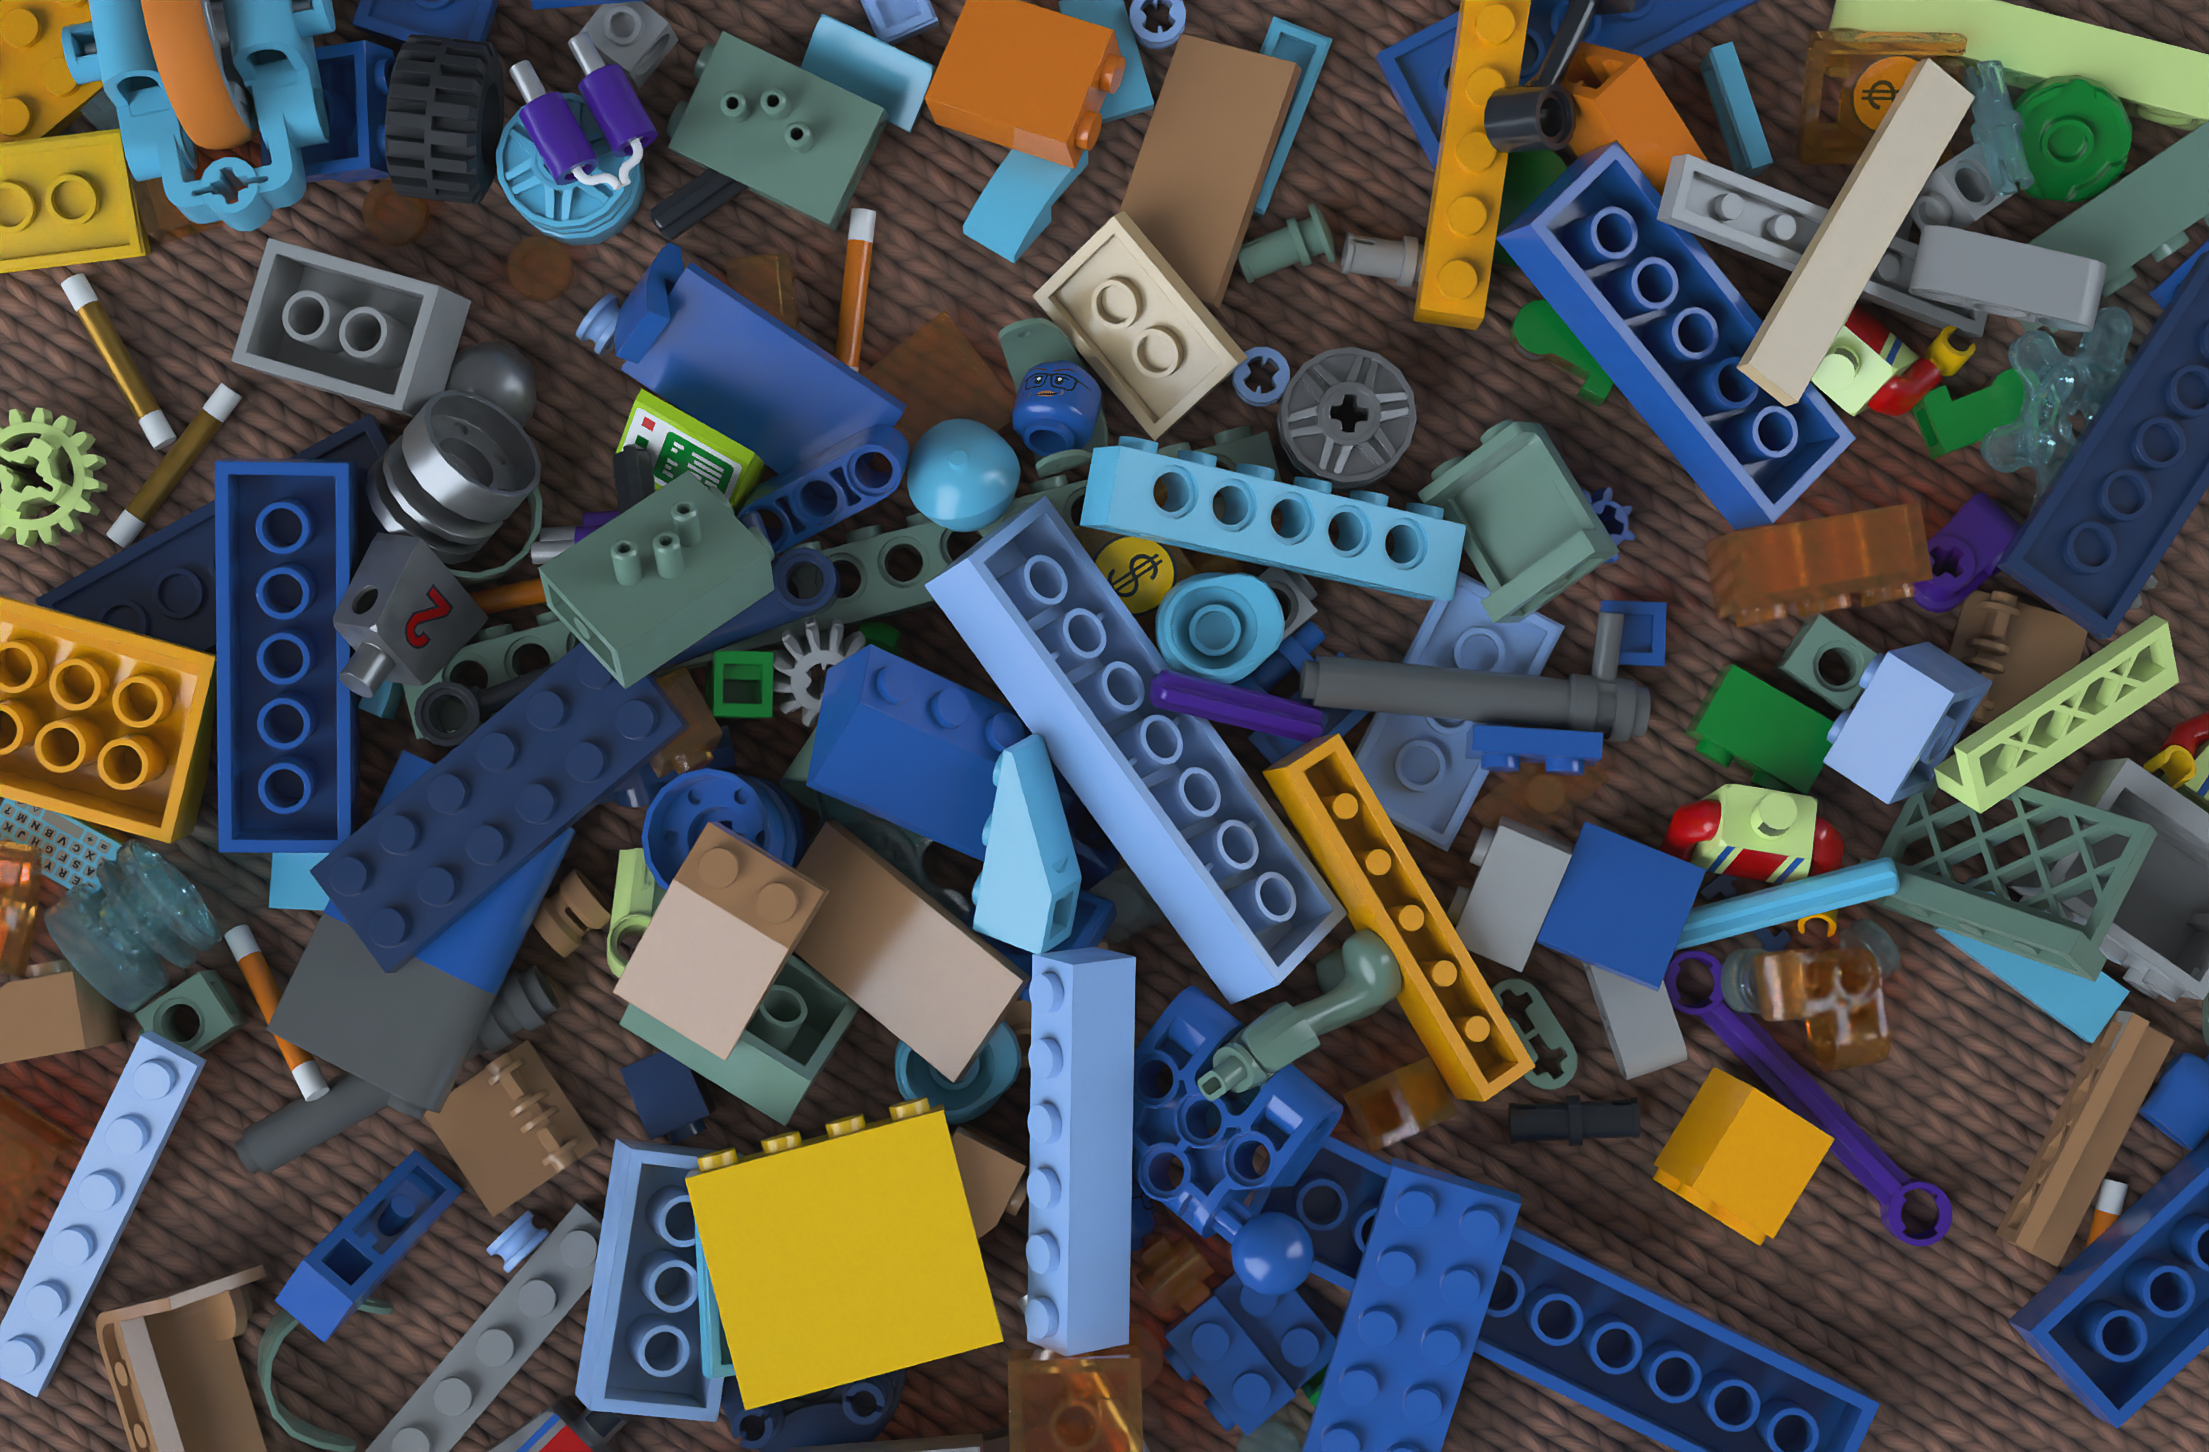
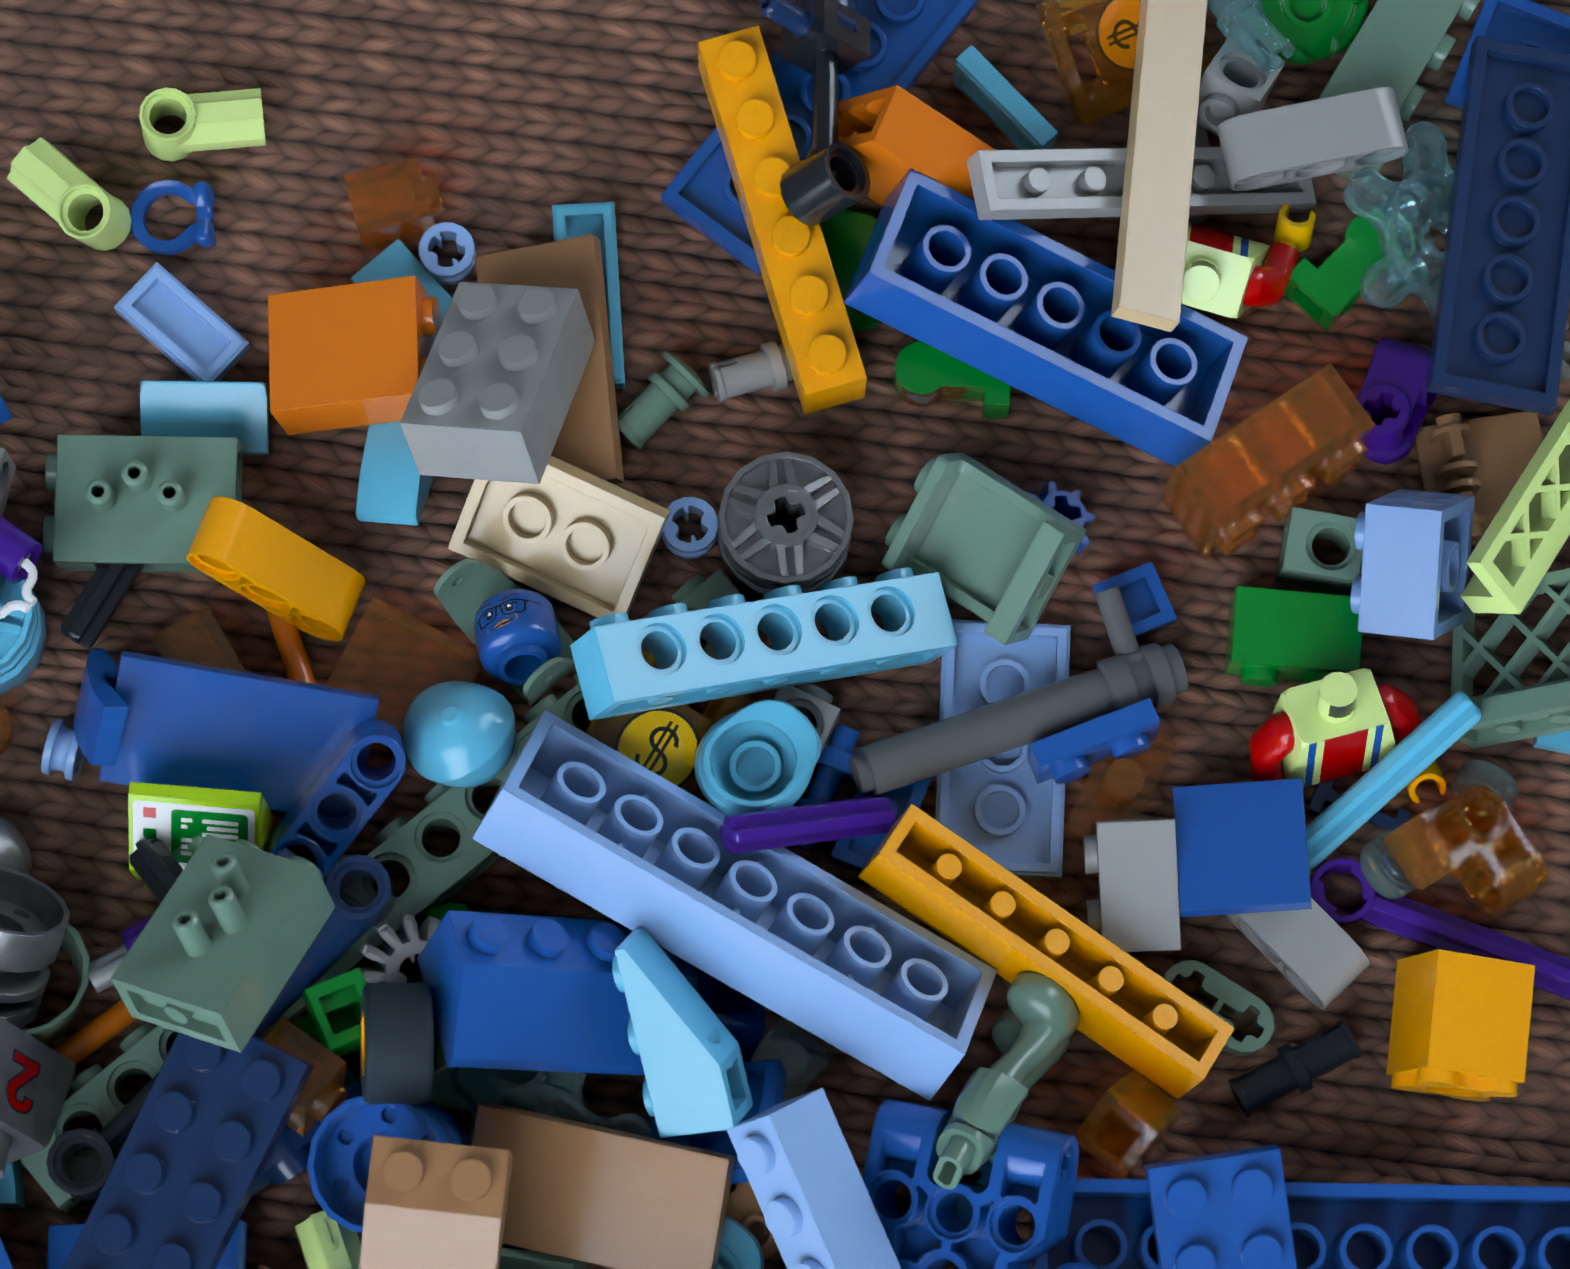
camera: 30 degrees left, 10 degrees down
none -> light orange beam [186,496,366,641]
none -> black wheel [360,983,434,1104]
none -> light grey brick [400,282,596,484]

